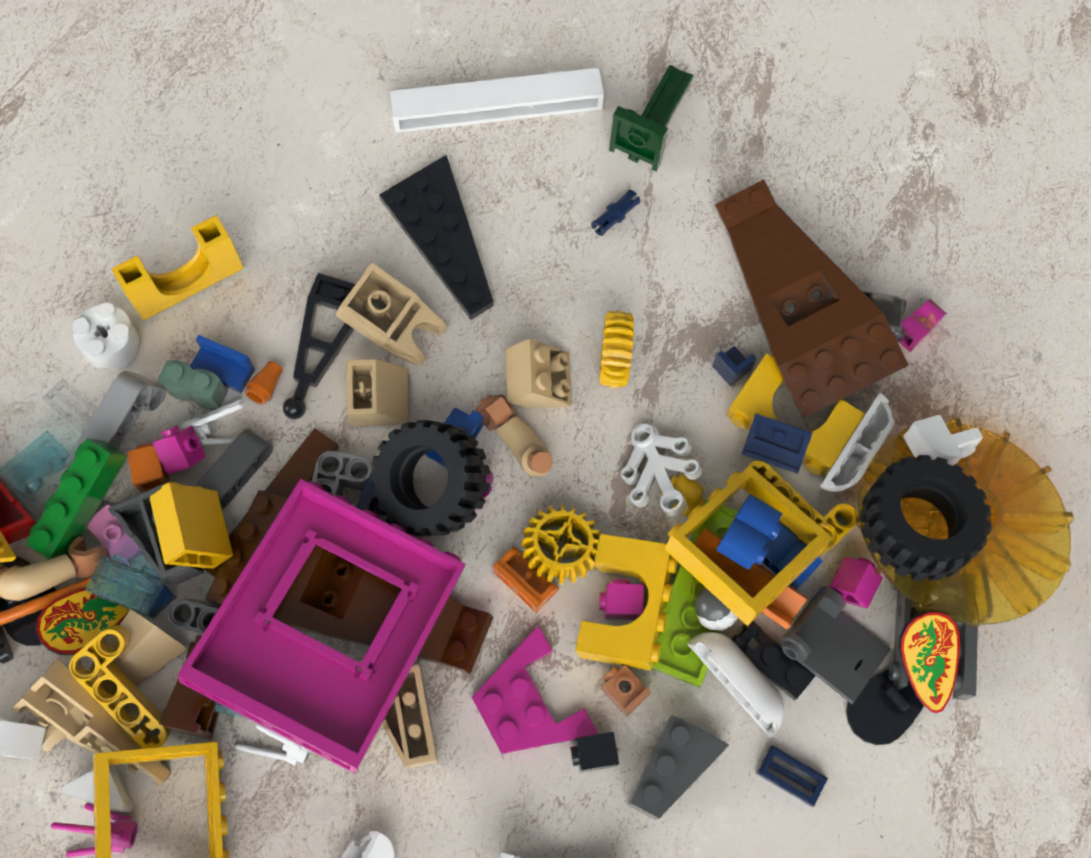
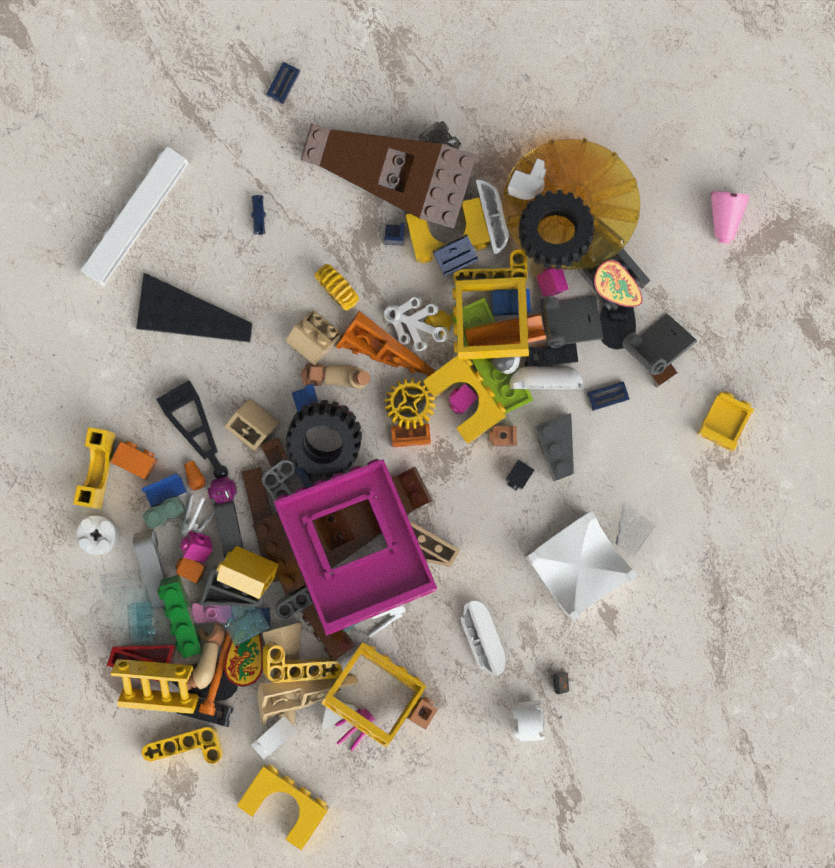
camera: 45 degrees left, 15 degrees up
tan brick [335,262,447,366] -> none
dark pink wing [472,627,598,754] -> none
dark green bracket [609,65,694,172] -> none
blue brick [716,494,783,570] -> none
dark pink leg [893,299,947,352] -> none
none -> orange brick [110,441,158,480]
none -> magenta head [207,476,237,504]
none -> reddish brown panel [261,437,288,467]
none -> dark blue tile [266,62,300,104]
none -> orange wedge [335,311,435,378]
none -> dark grey door [622,314,697,375]
none -> reddish brown panel [648,364,678,388]

